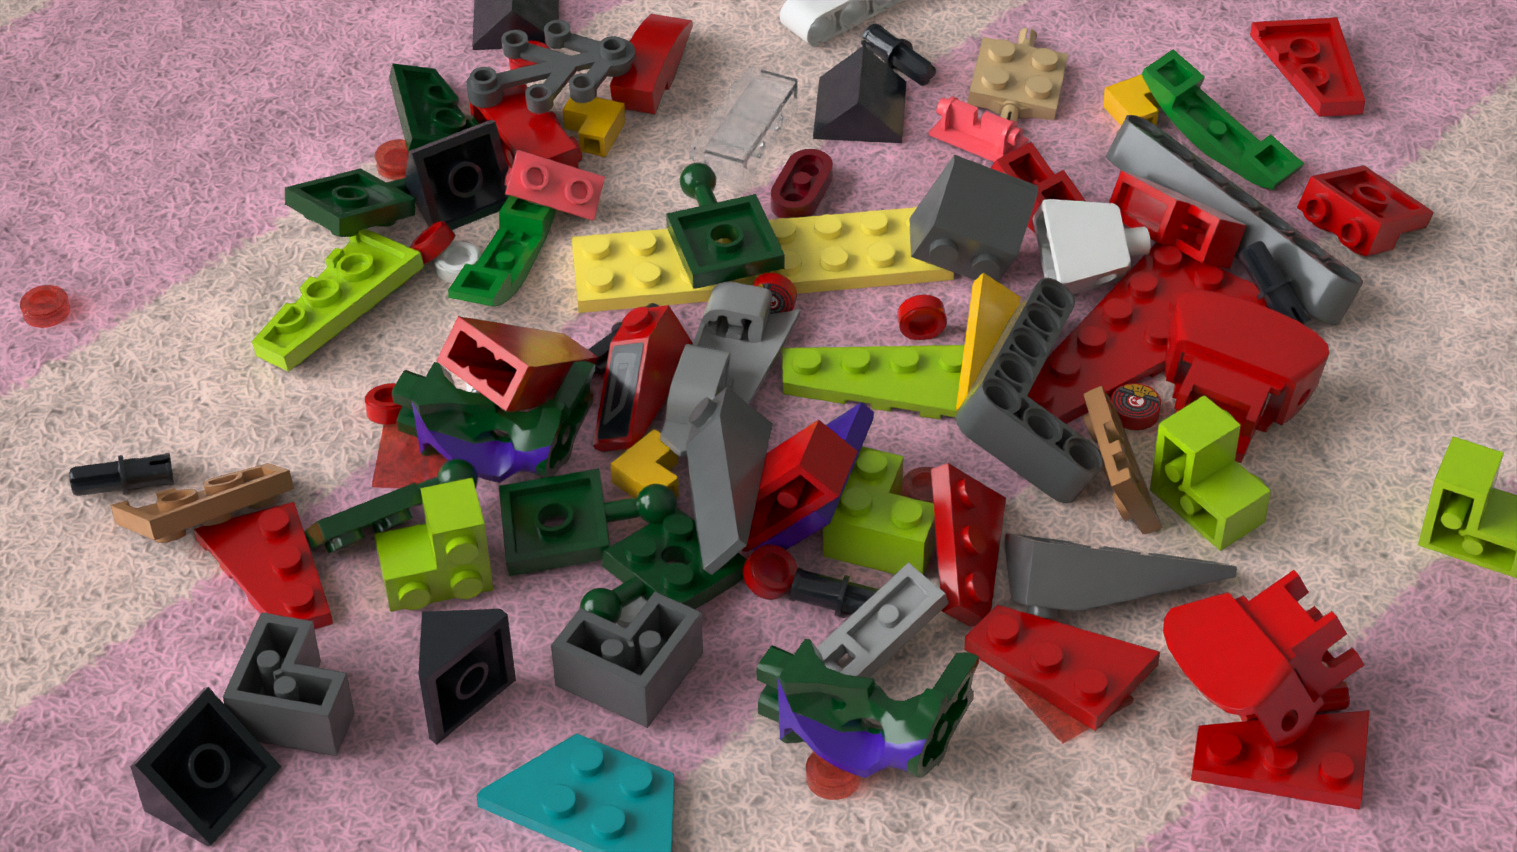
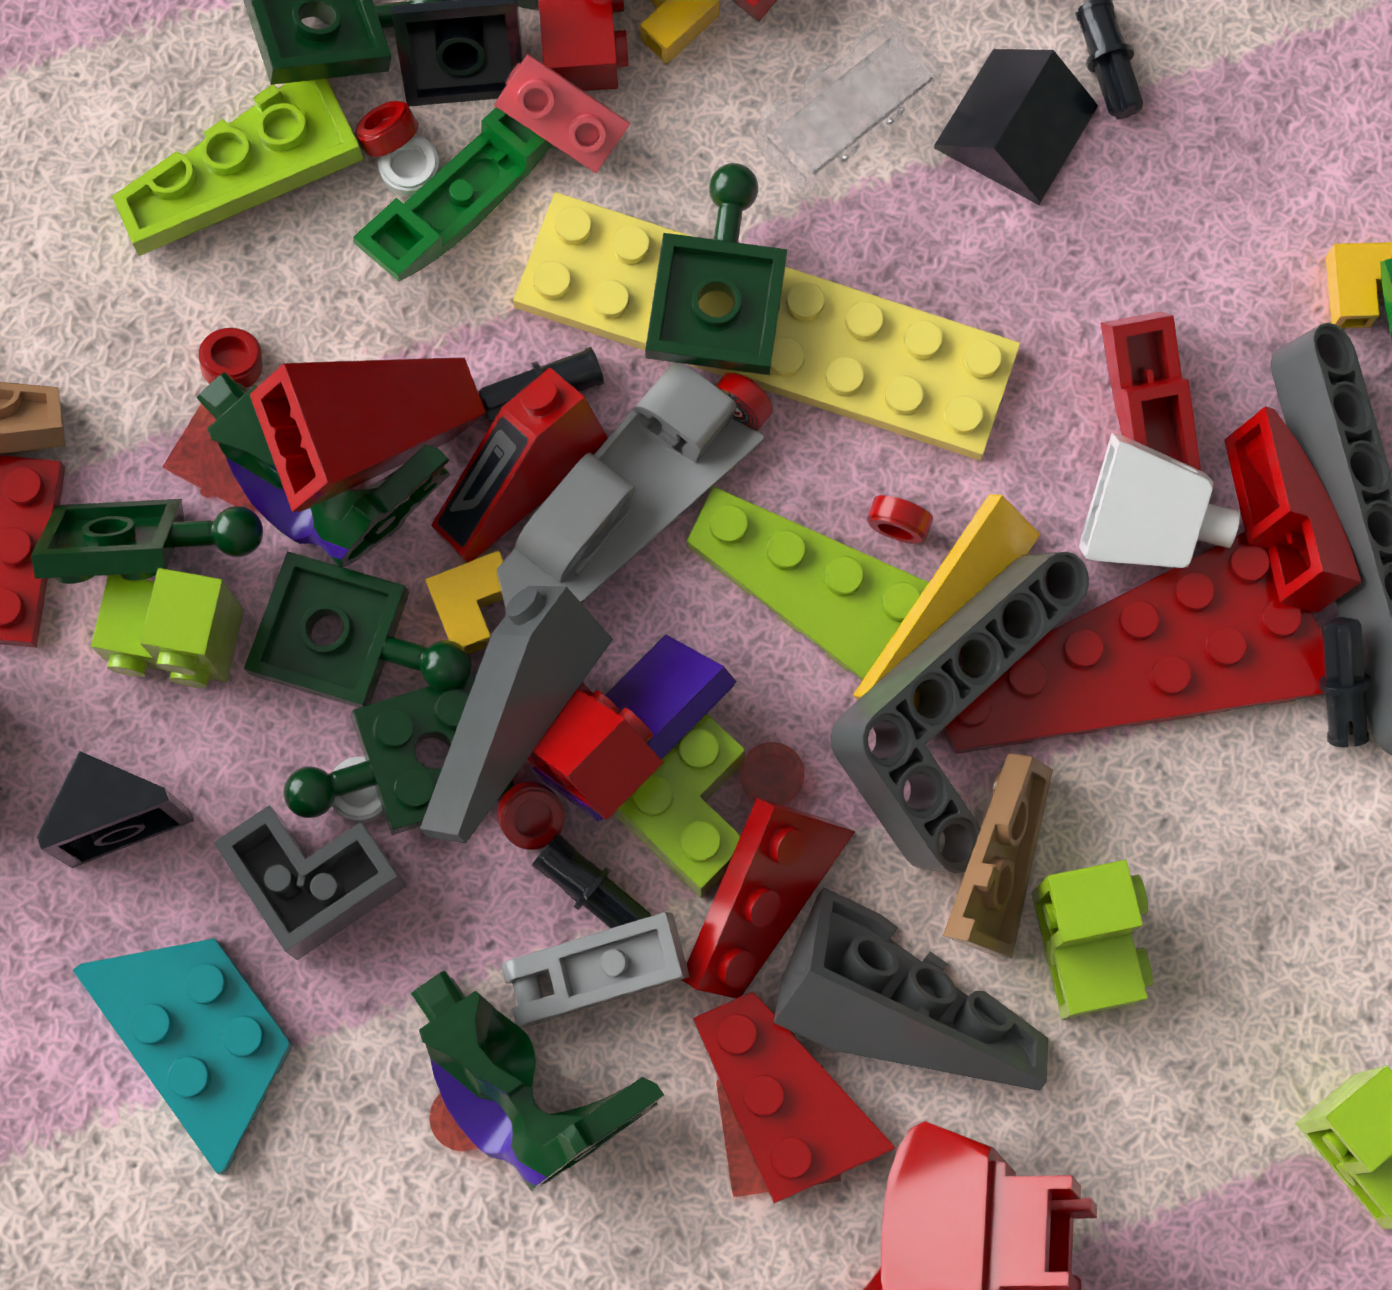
camera: 25 degrees right, 30 degrees up
dark red plate [771,149,833,219] -> none
dark grey slope [909,155,1038,282] -> none
coral hinge [929,96,1029,162] -> none
tan plate [967,28,1068,122] -> none
tile [1111,383,1161,431] -> none
red piece [1165,290,1330,463] -> none

